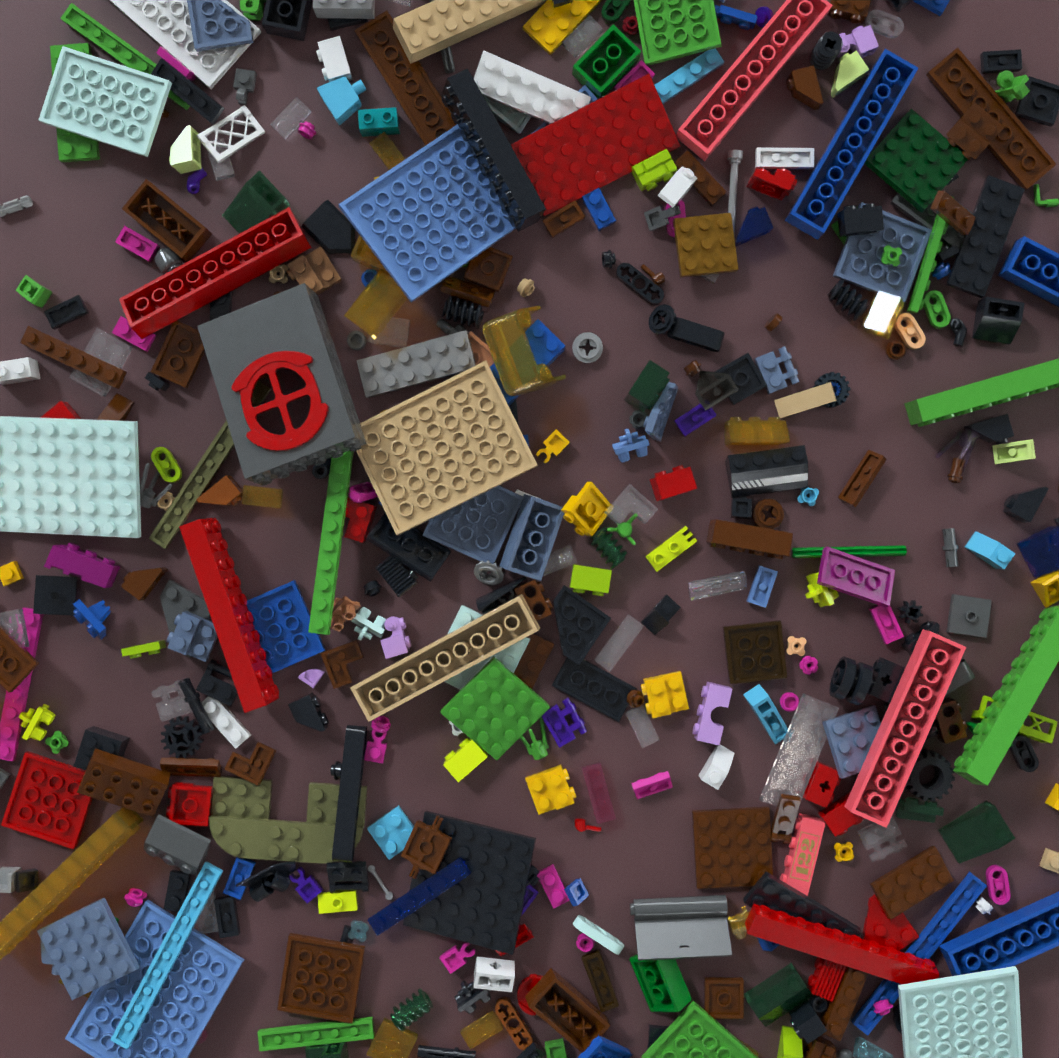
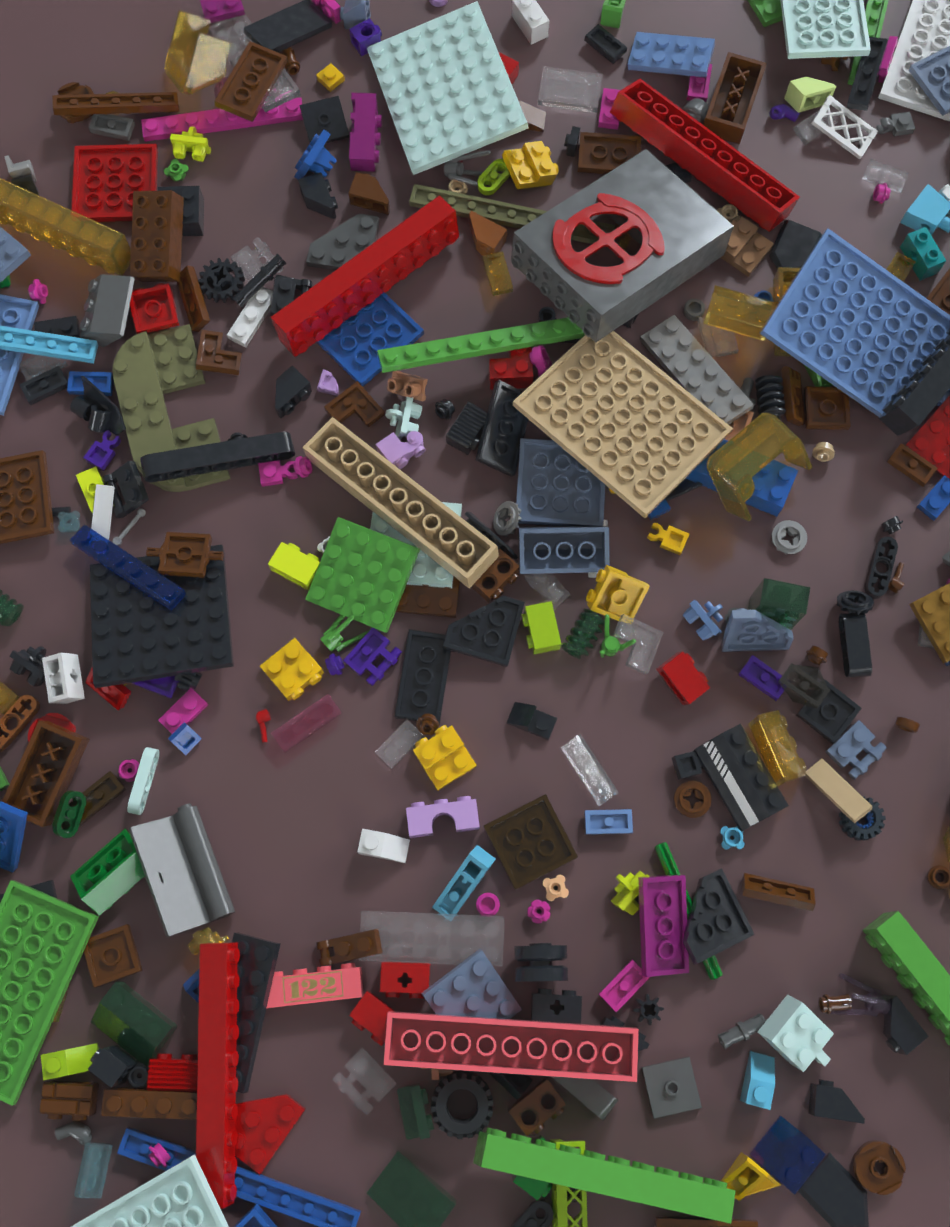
camera: 70 degrees right, 15 degrees down
reddish brown plate [20,326,127,389] -> none
lime plate [121,640,166,659] -> none
sand blue plate [166,611,218,662] -> none
clear green slope [222,170,290,234] -> none
medium azure plate [367,805,414,860] -> none
dark pink plate [440,942,476,974] -> none
clear plate [594,614,644,672] -> none
dark pink plate [632,771,673,799] -> none
neon yellow hinge [645,526,698,572] -> none
reddish brown plate [692,807,773,889] -> none
reddish brown brick [706,519,793,559] -> none
yellow plate [834,842,854,862] -> none
reddish brown plate [870,845,954,920] -> none
yellowish green slope [992,439,1036,464] -> none
none -> dark green plate [52,790,86,838]
none -> white sticker [90,484,115,547]
none -> black slope [298,172,338,219]
none -> dark purple plate [325,653,345,676]
none -> yellow plate [502,141,558,189]
none -> medium blue plate [627,32,715,77]
none -> black plate [683,868,755,965]
none -> light aqua hinge [758,994,834,1072]

